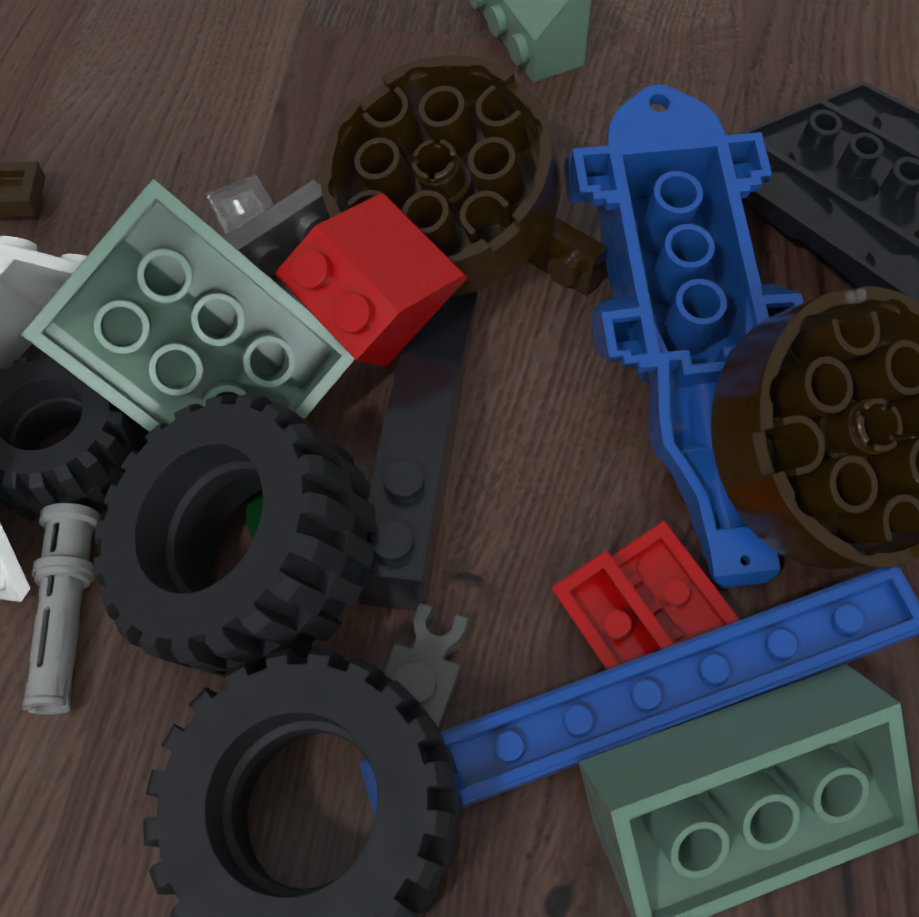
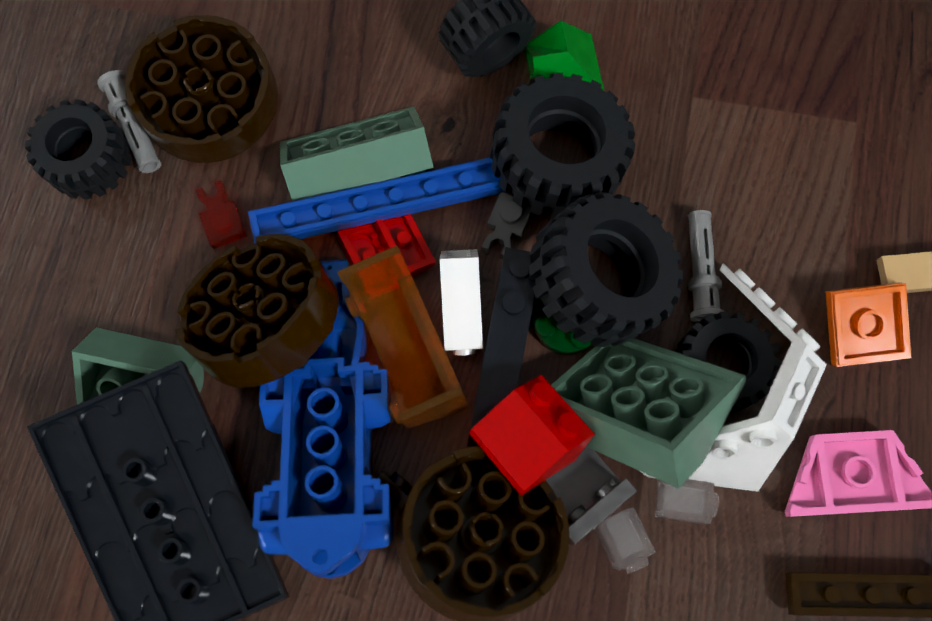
camera: 175 degrees left, 15 degrees up
none -> clear orange windscreen [337,246,469,428]
none -> white slope [440,249,483,356]

